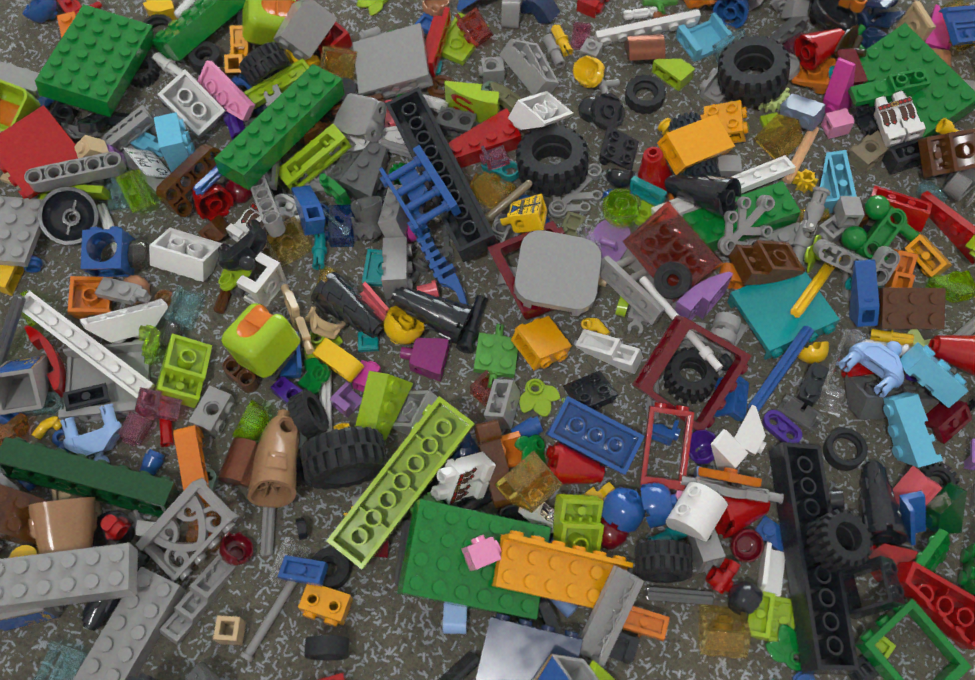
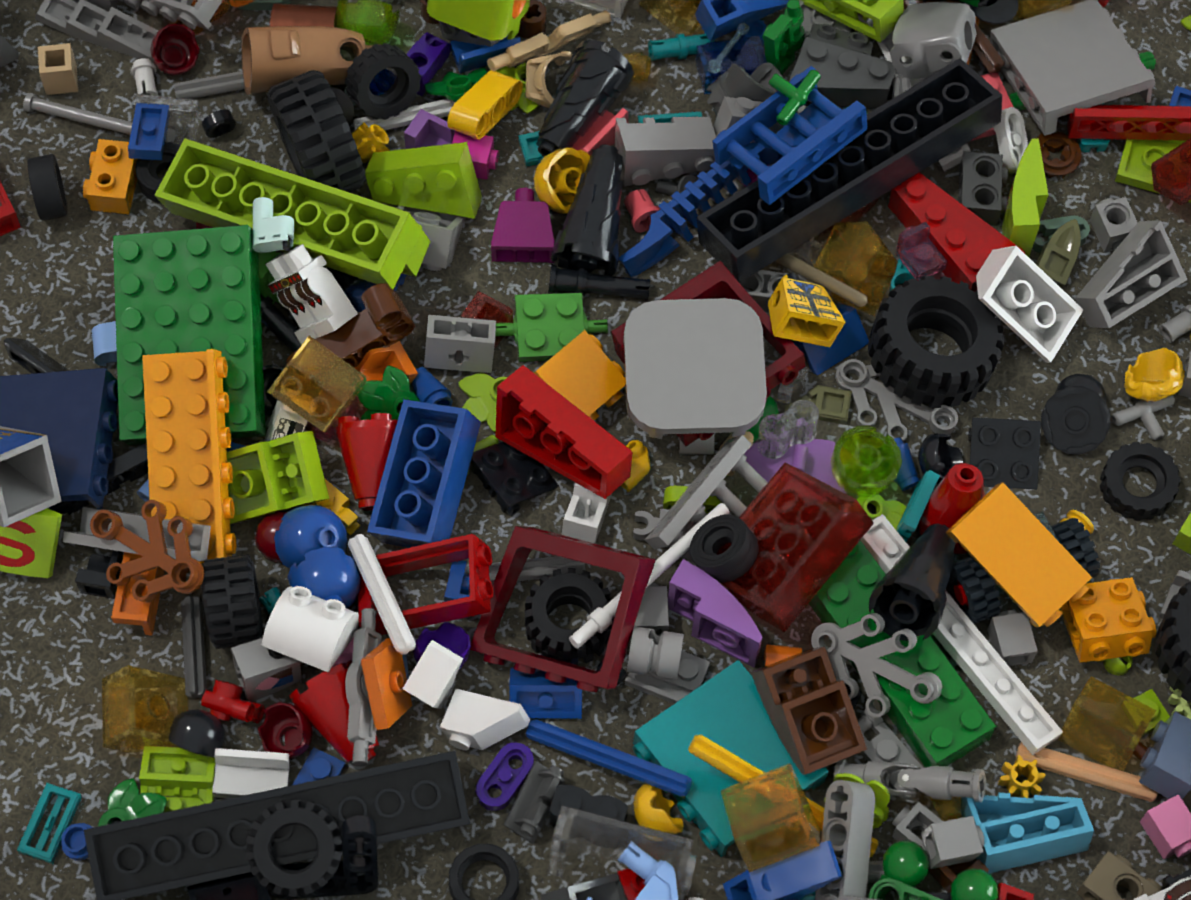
camera: 75 degrees right, 0 degrees up
light grey pin [358,26,381,40] -> none
bright pink brick [462,535,501,571] -> none
none -> dark orange plant [90,500,204,603]
none -> white pin [130,58,158,101]
none -> light aqua piece [252,197,294,253]
none -> white axle [348,534,416,655]
none -> red wedge [495,365,633,499]
none -> clear yellow slope [721,763,820,872]
none -> green piece [768,70,821,125]

